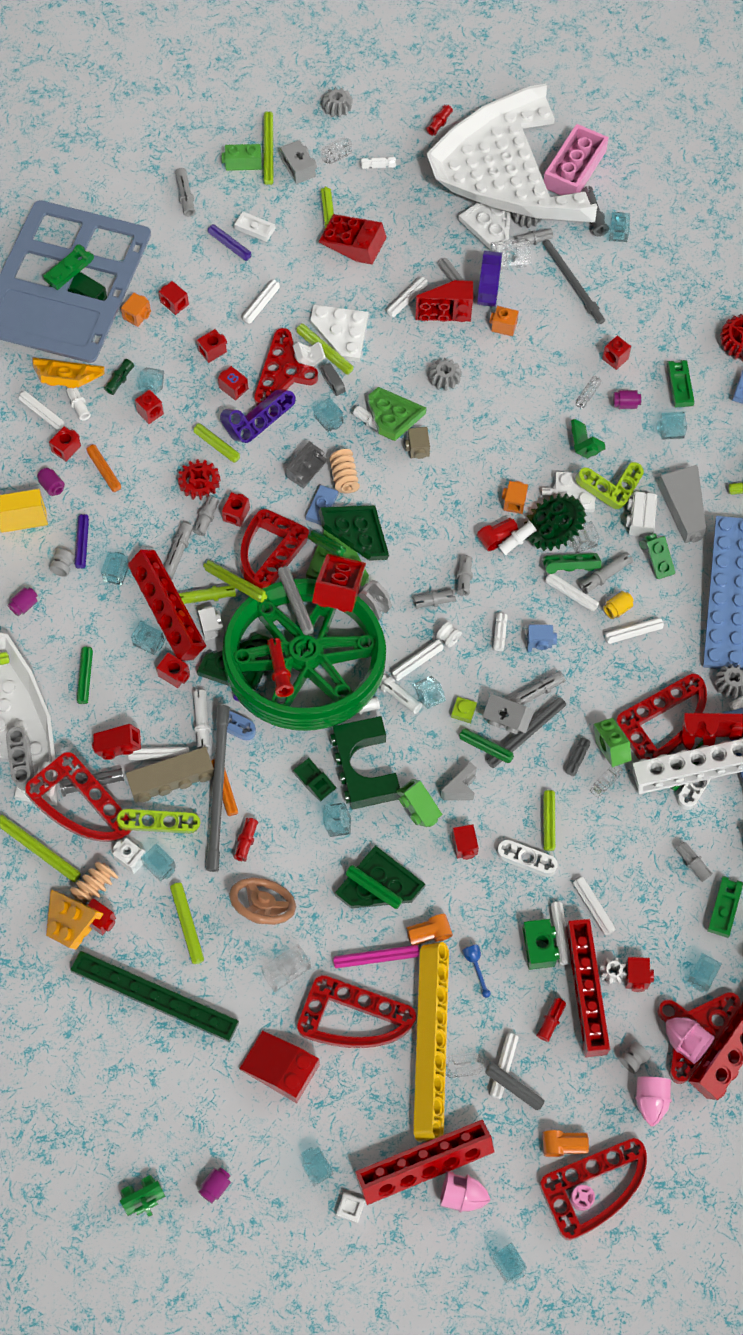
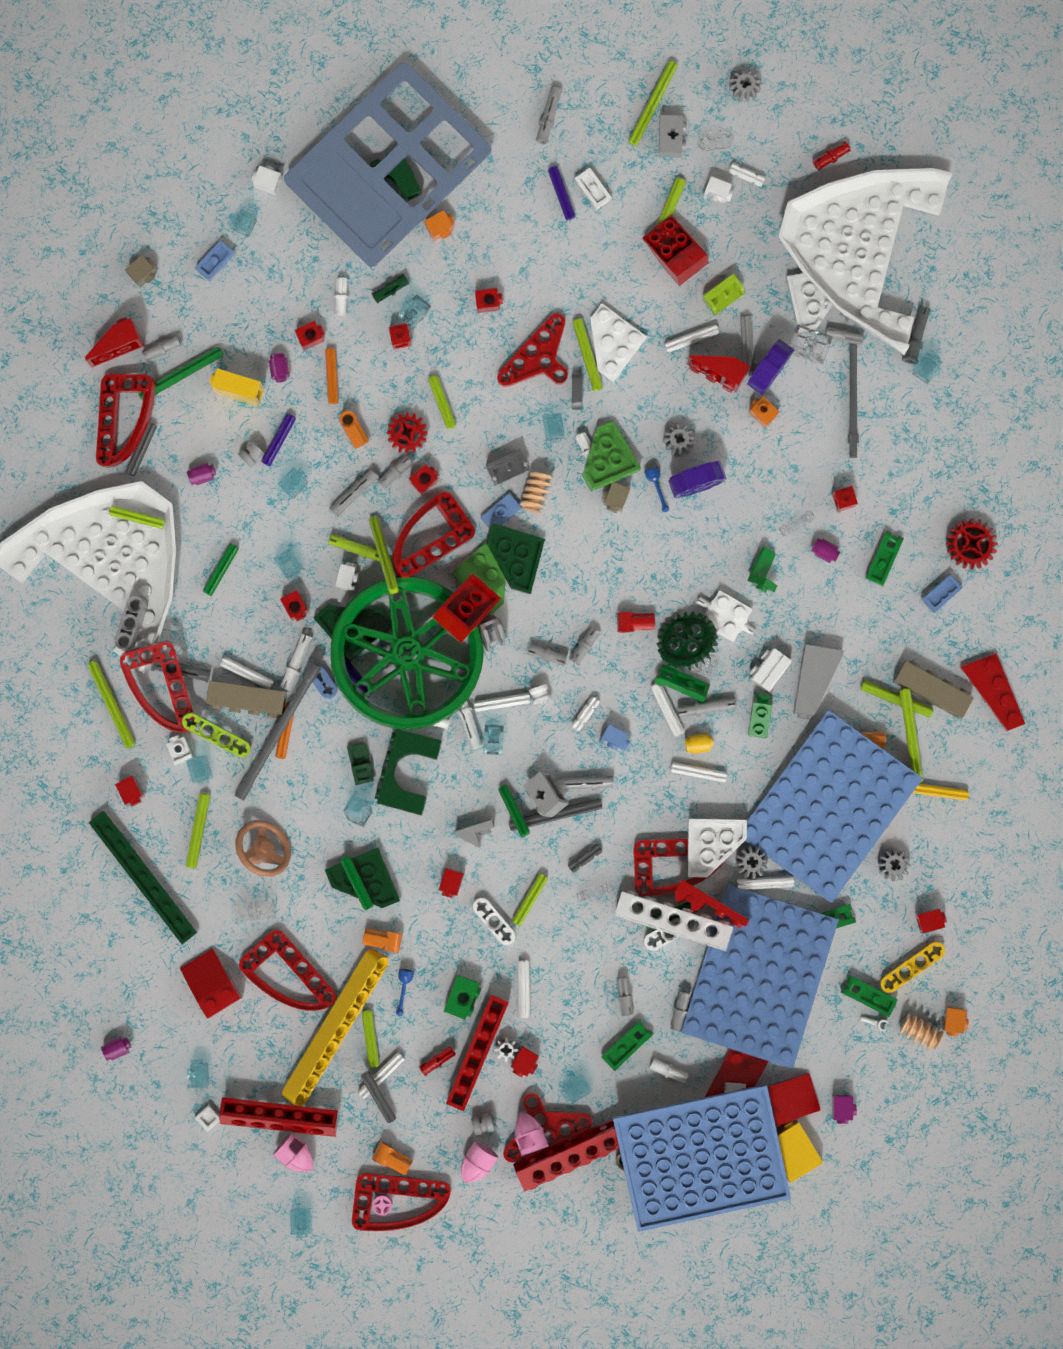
camera: 30 degrees right, 20 degrees up
white axle [18,391,64,430] -> none
light orange wing [32,358,105,388] -> none
green plate [43,244,94,290] -> none
light orange wing [46,890,103,950] -> none
light nougat piece [70,862,119,905] -> none
red brick [92,723,141,760] -> none
green hips [120,1175,166,1217] -> none
red brick [127,549,207,661] -> none
red brick [159,281,189,315] -> none
red brick [218,366,249,401] -> none
dark purple beam [220,390,296,443] -> none
bright green brick [222,144,262,171] -> none
red pin [233,818,258,862] -> none
white axle [242,280,280,324] -> none
red pin [267,638,294,697] -> none
light grey axle [278,566,314,635] -> none
white bracket [293,342,325,366] -> none
green axle [308,530,346,557] -> none
dark pink axle [333,945,420,968] -> none
bright green brick [397,779,443,827] -> none
lime plate [451,697,477,724] -> none
white pin [498,521,537,555] -> none
orange brick [502,481,528,514] -> none
bright pink brick [544,124,609,195] -> none
white axle [551,902,571,966] -> none
lime beam [575,462,644,509] -> none
bright green brick [594,718,632,767] -> none
clear light blue brick [657,412,687,440] -> none
none -> orange piece [339,411,369,449]
none -> lime axle [362,1010,379,1068]
none -> blue hinge [644,467,669,512]
none -> dark purple connector [668,461,727,499]
none -> white plate [688,819,747,878]
none -> lime hinge [702,273,745,316]
none -> white brick [703,176,734,203]

